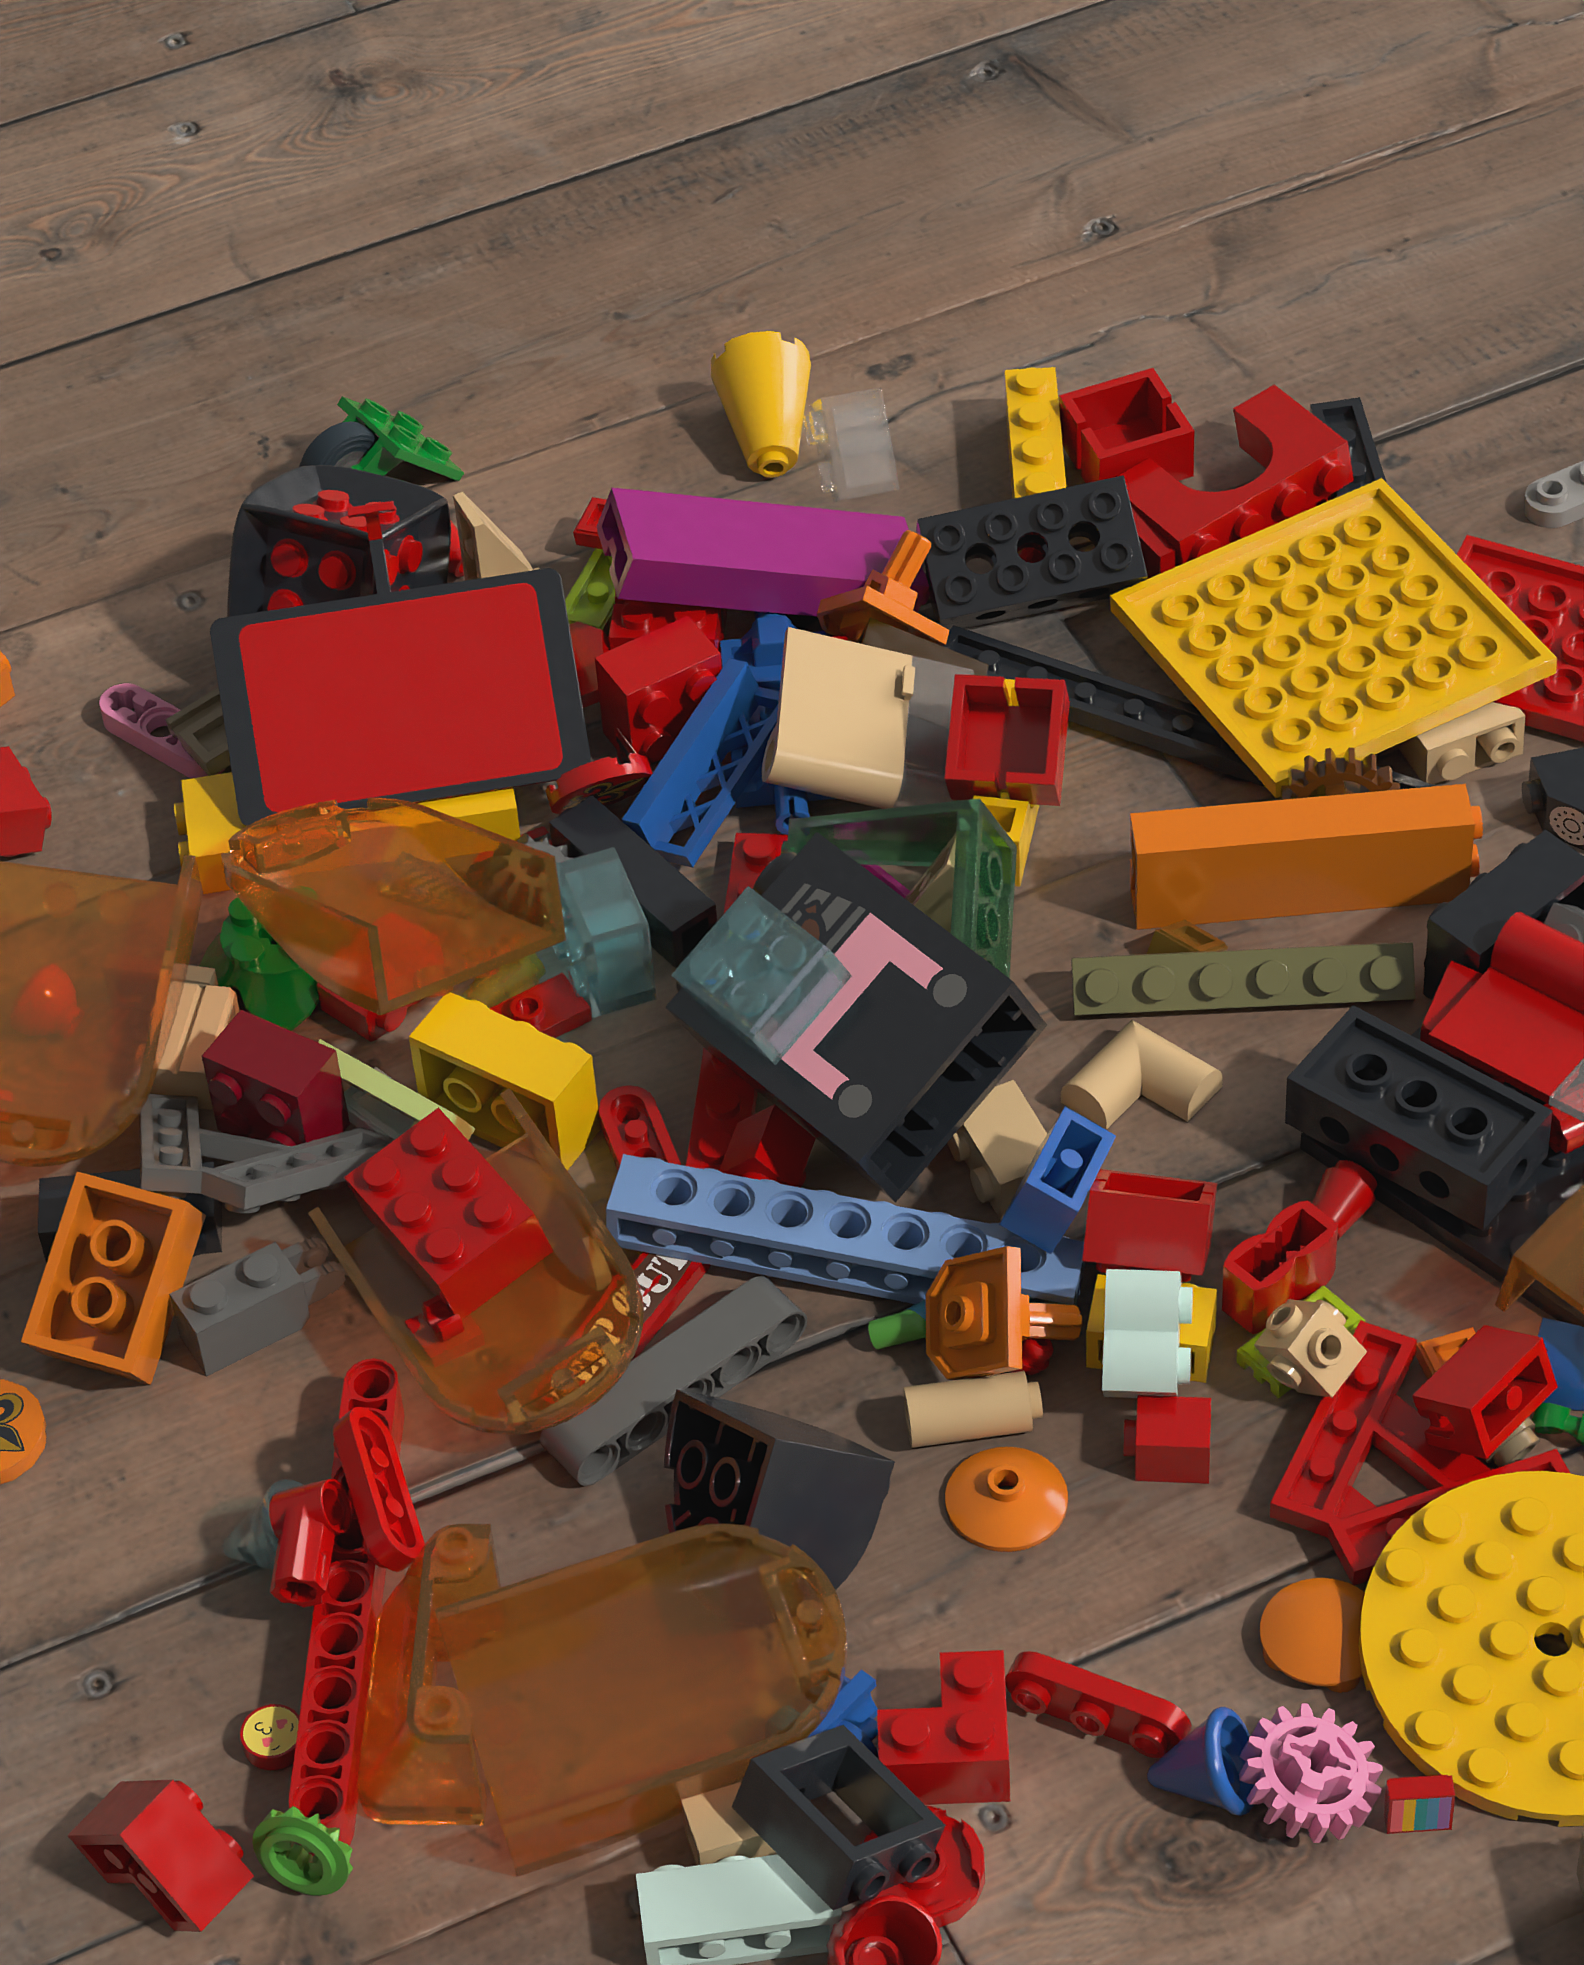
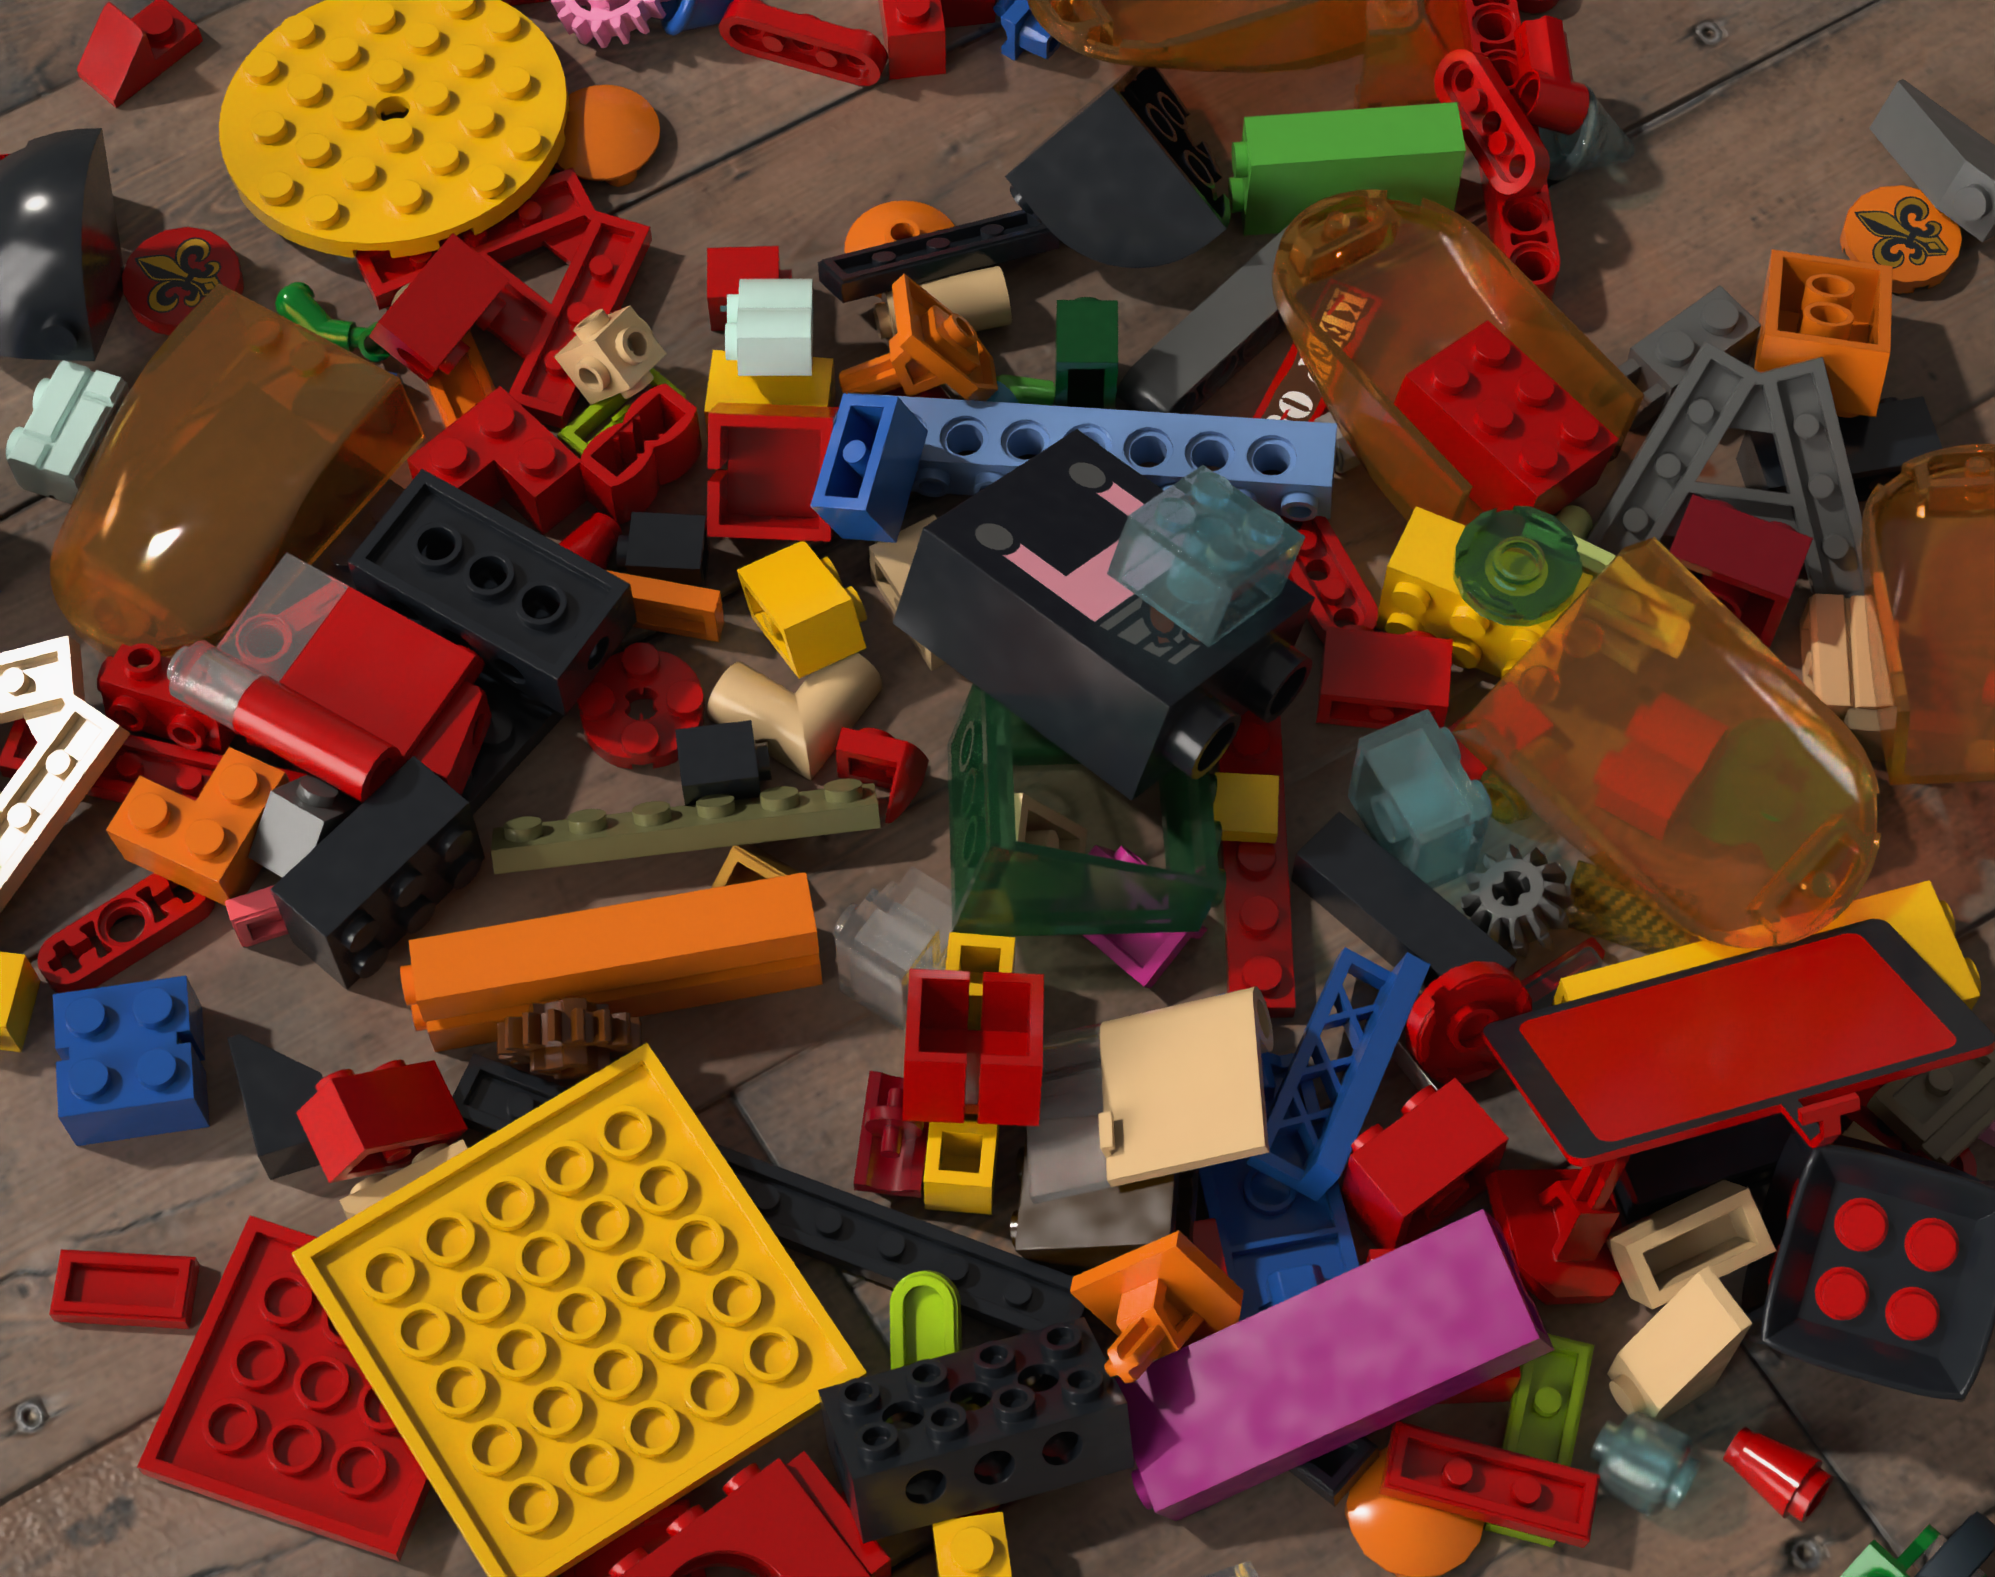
camera: 170 degrees right, 15 degrees up
none -> red brick [296,1059,468,1183]
none -> red brick [407,386,587,535]
none -> red plate [577,642,705,770]
none -> orange tile [606,570,724,642]
none -> black brick [616,512,710,588]
none -> black brick [675,720,772,806]
none -> yellow brick [737,541,867,679]
none -> black tile [818,209,1059,303]
none -> clear brick [833,866,977,1031]
none -> red plate [835,727,929,824]
none -> dark red hips [853,1071,930,1198]
none -> lime tile [890,1270,962,1370]
none -> dark green piece [1054,297,1118,409]
none -> bright green brick [1228,102,1466,236]
none -> red brick [1316,625,1453,735]
none -> clear green tile [1453,506,1582,626]
none -> clear light blue head [1590,1411,1701,1516]

